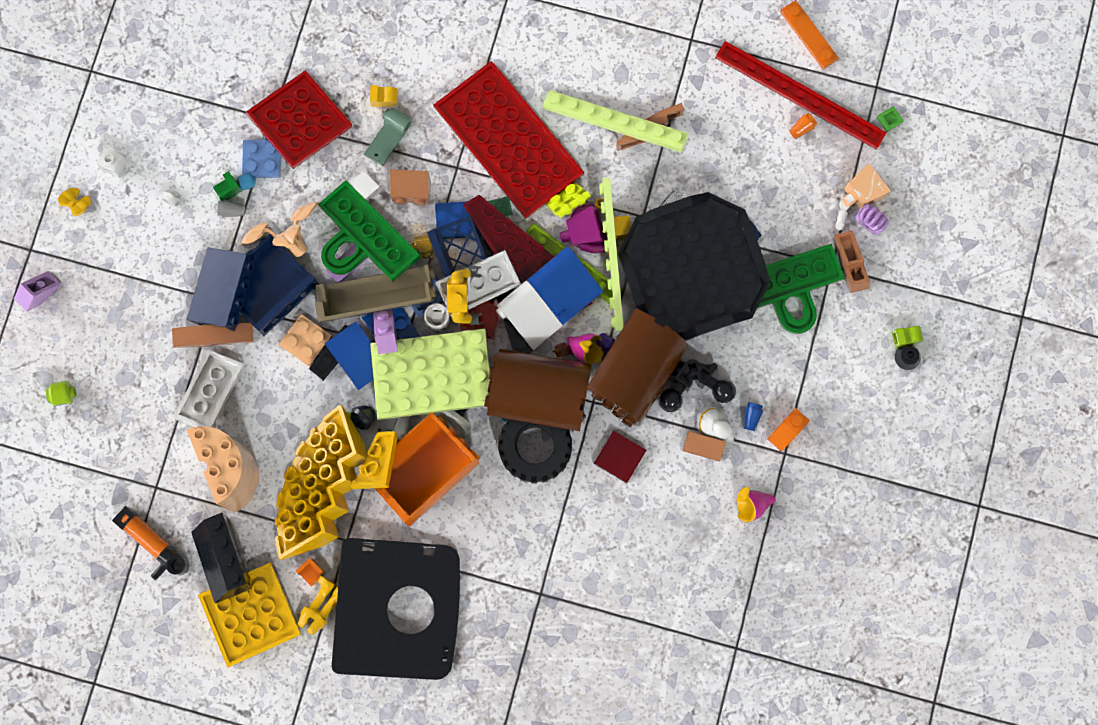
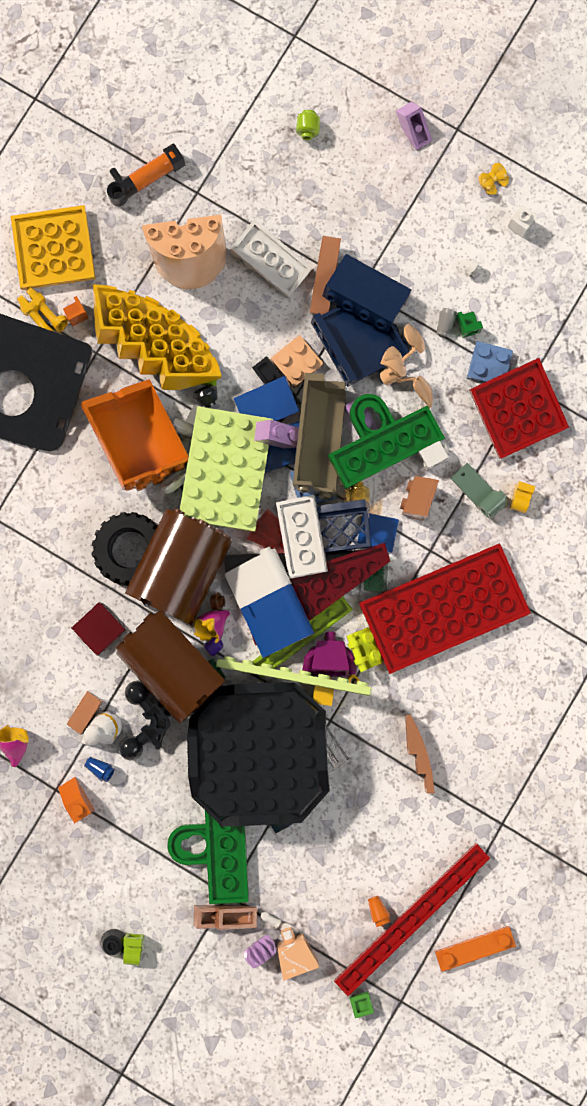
camera: 105 degrees right, 5 degrees up
black slope [191,513,252,604] -> none
dark azure piece [237,173,256,191] -> none
yellow wing [350,431,398,489] -> none
white wheel [424,303,451,333] -> none
yellow torso [447,265,483,325] -> none
yellowish green plate [543,90,689,153] -> none

